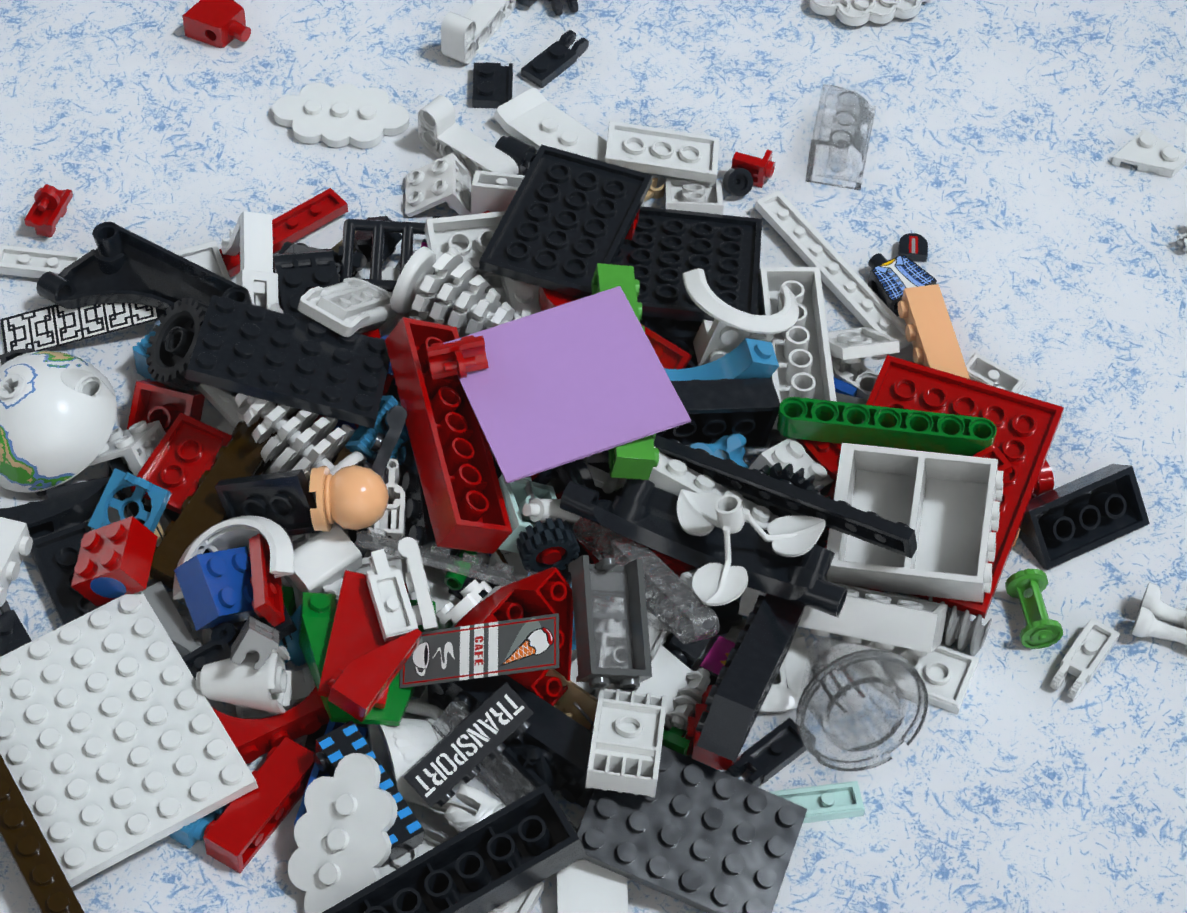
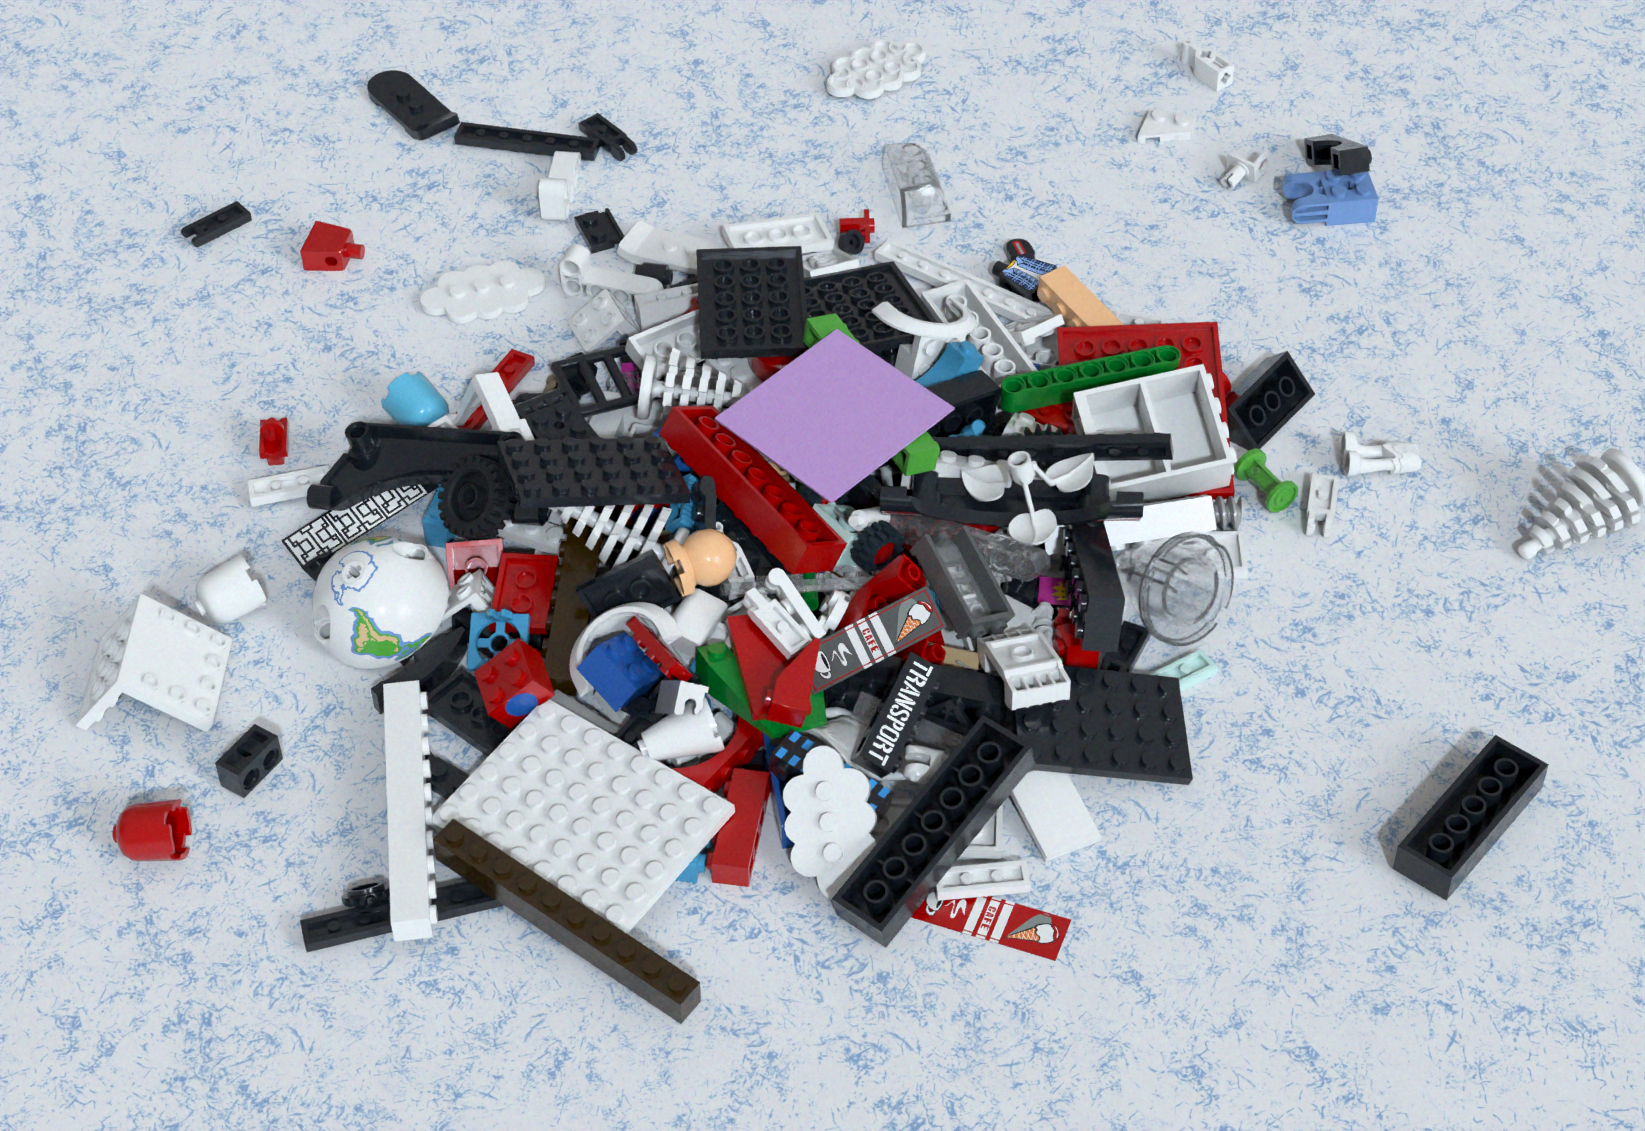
camera: 20 degrees left, 5 degrees down
white piece [298,278,397,337] -> none
red hips [426,335,489,380] -> none
black hinge [521,30,589,88] -> none
none -> medium azure cylinder [381,371,449,427]

